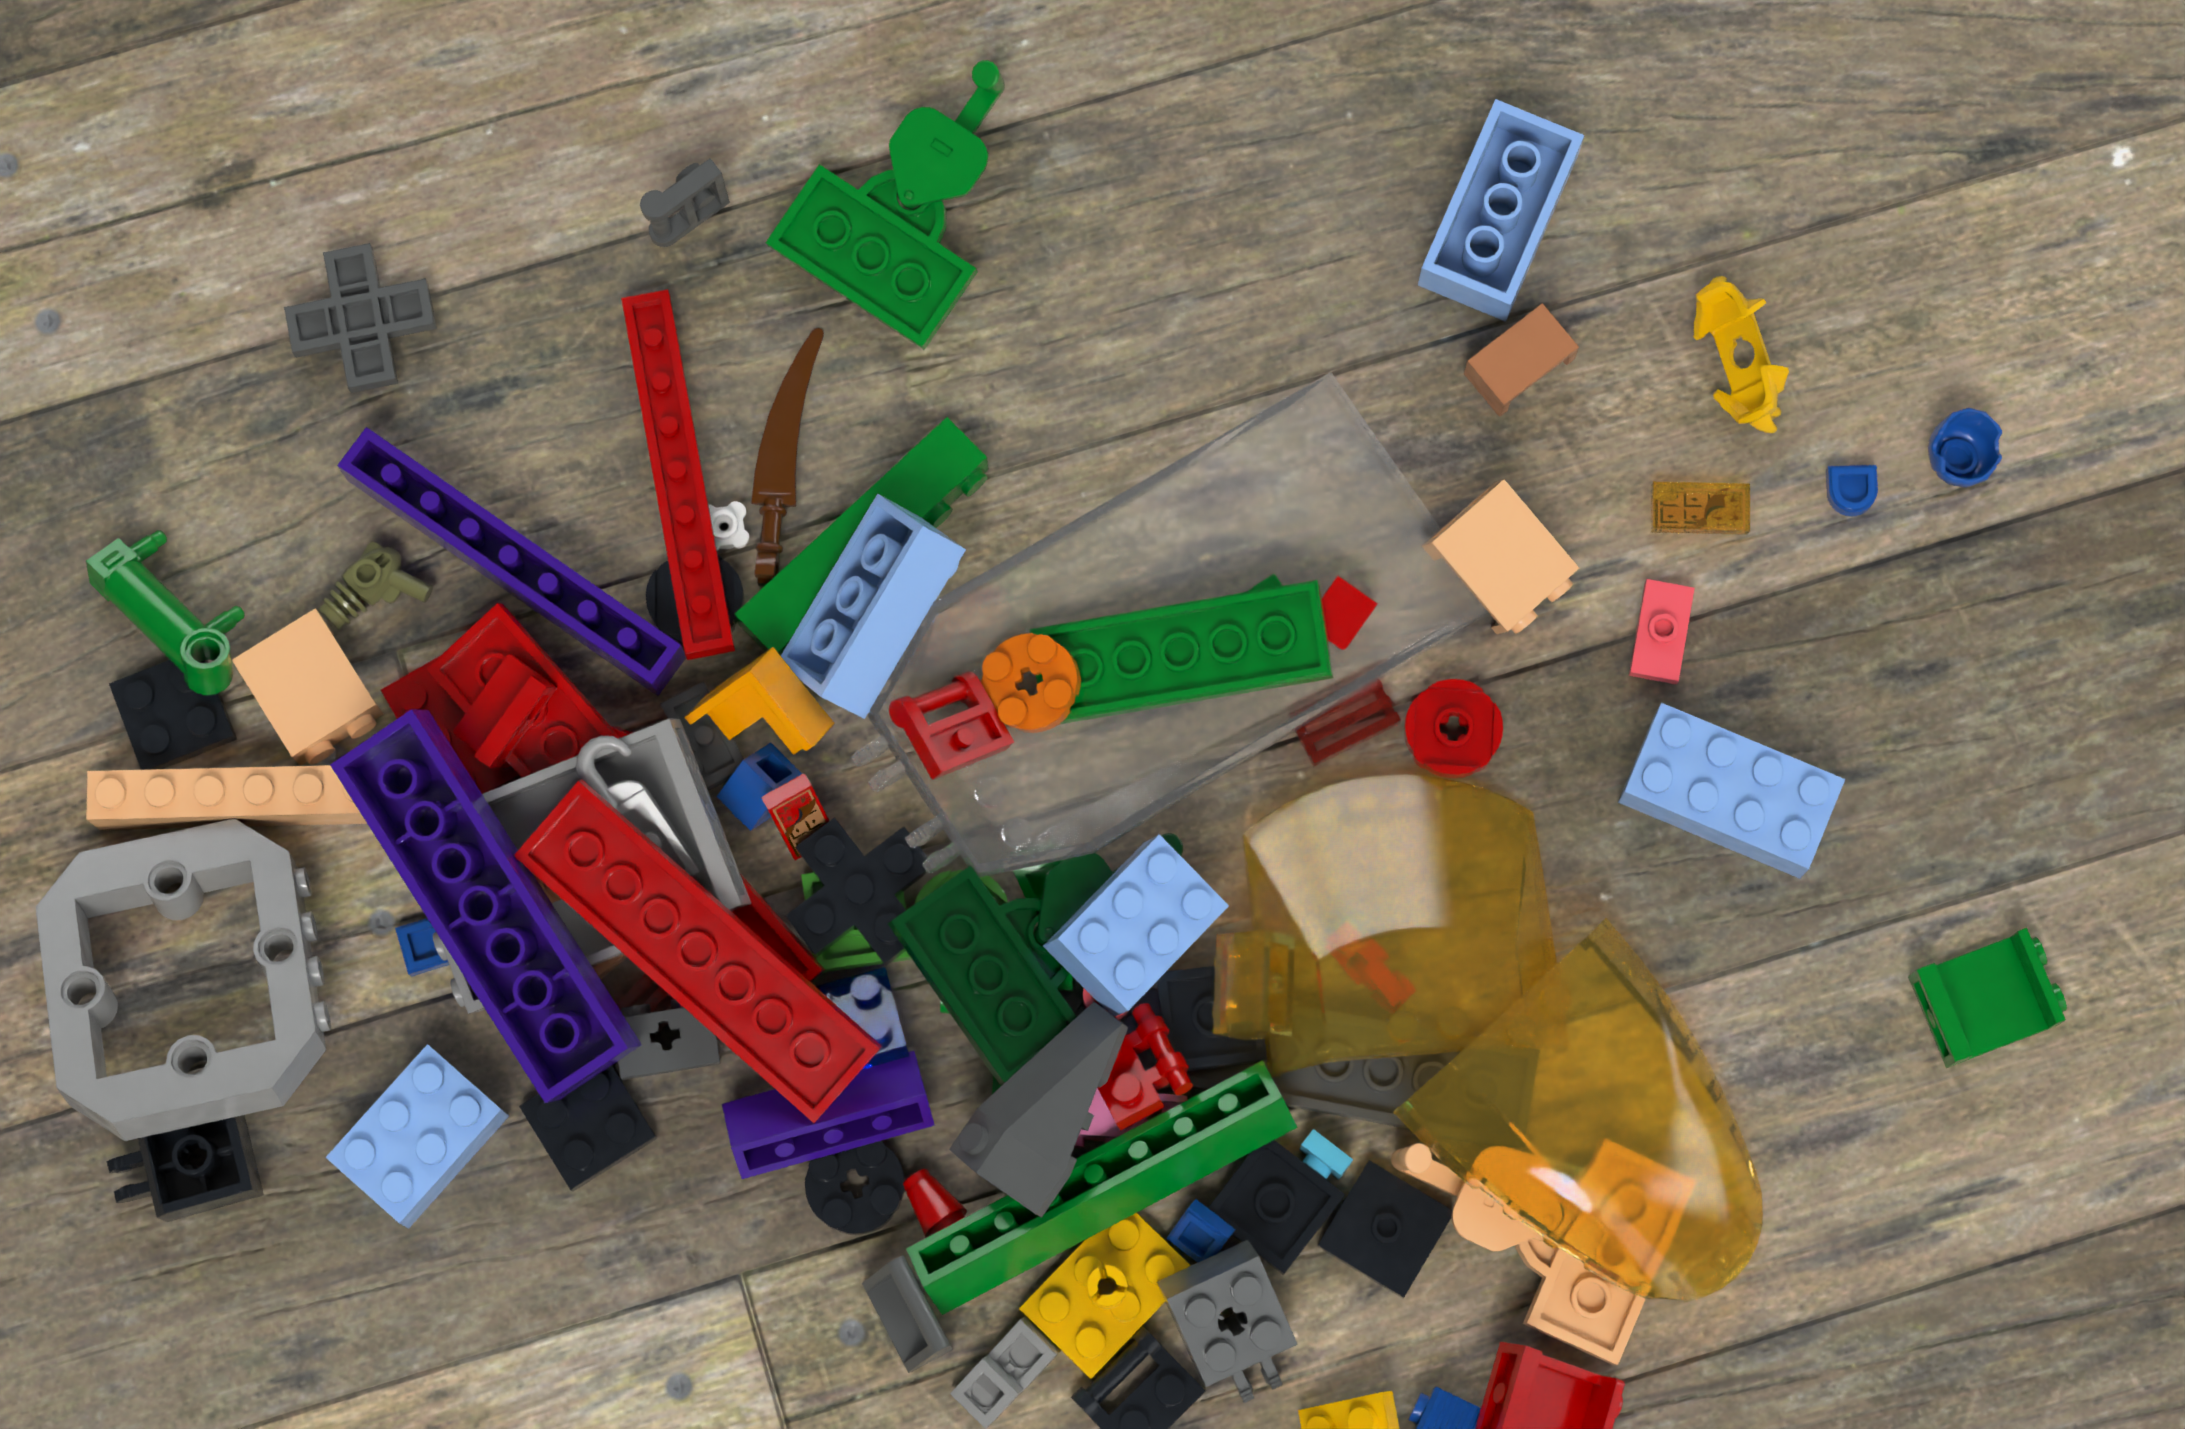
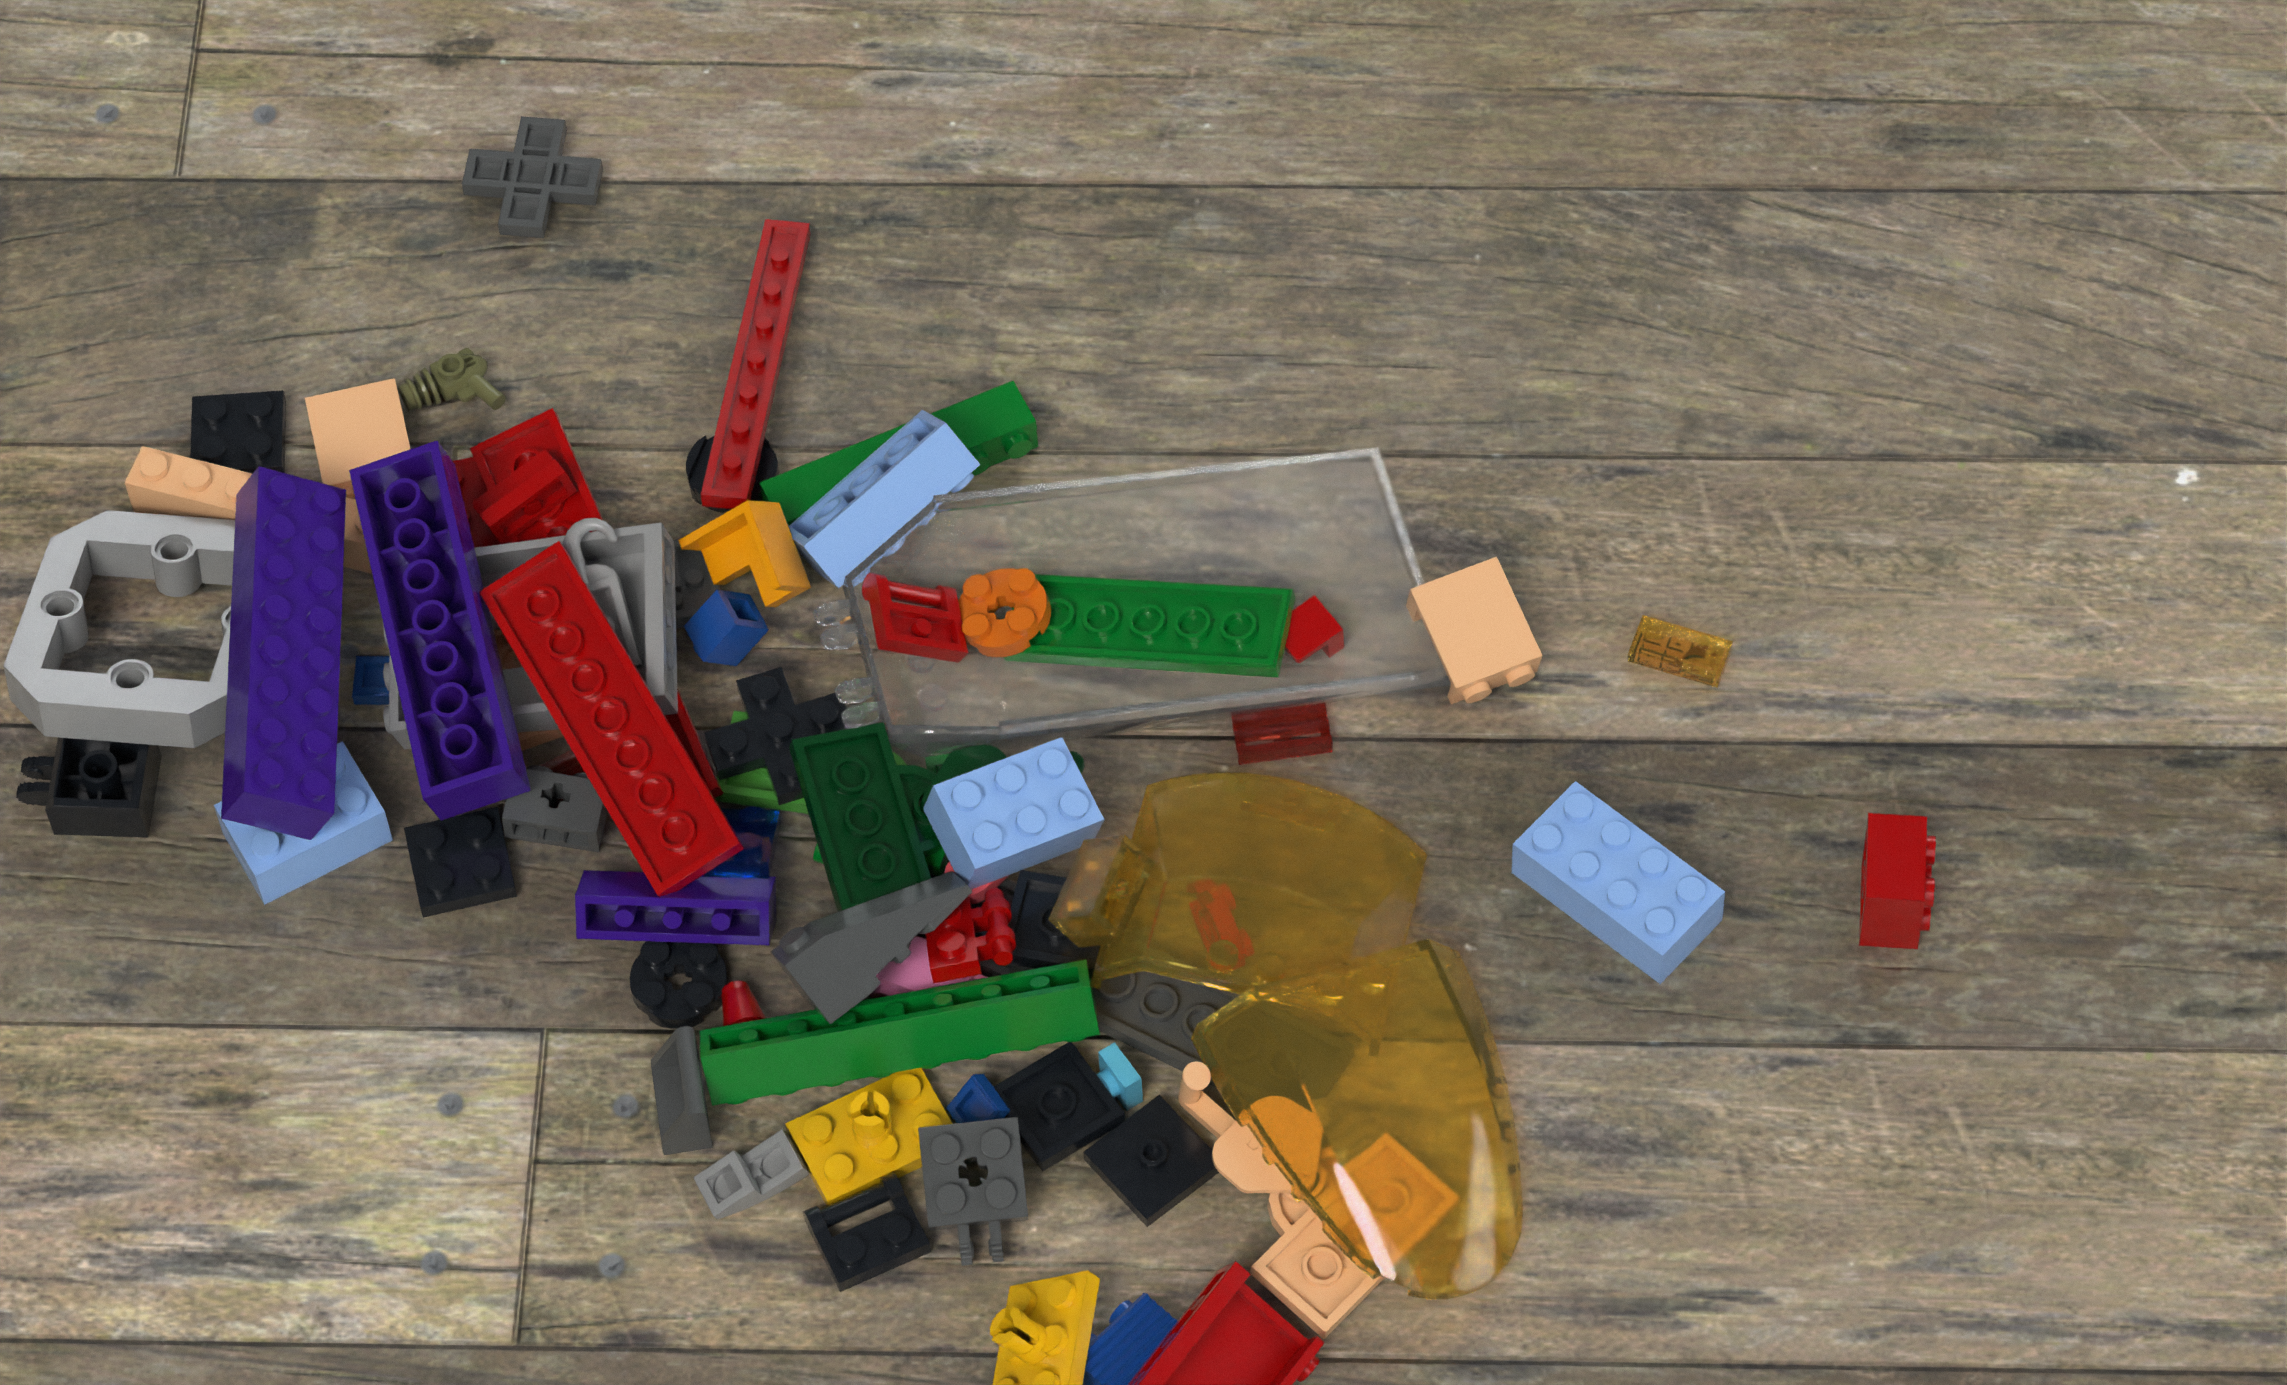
camera: 20 degrees right, 20 degrees down
green piece [86,530,245,695] -> none
dark purple brick [337,427,686,696] -> none
dark grey plate [640,158,730,247] -> none
white plate [709,501,750,551] -> none
reddish brown sword [751,328,824,586] -> none
tile [761,773,829,861] -> none
green plate [765,60,1005,350] -> none
red plate [1404,679,1503,778] -> none
light blue brick [1418,99,1584,322] -> none
nougat panel [1464,303,1579,416] -> none
coral plate [1629,579,1695,685] -> none
yellow piece [1693,276,1789,433] -> none
blue tile [1826,465,1878,517] -> none
green panel [1908,928,2067,1068] -> none
blue hair [1928,408,2002,488] -> none
none -> dark purple brick [221,466,346,840]
none -> red brick [1859,813,1936,949]

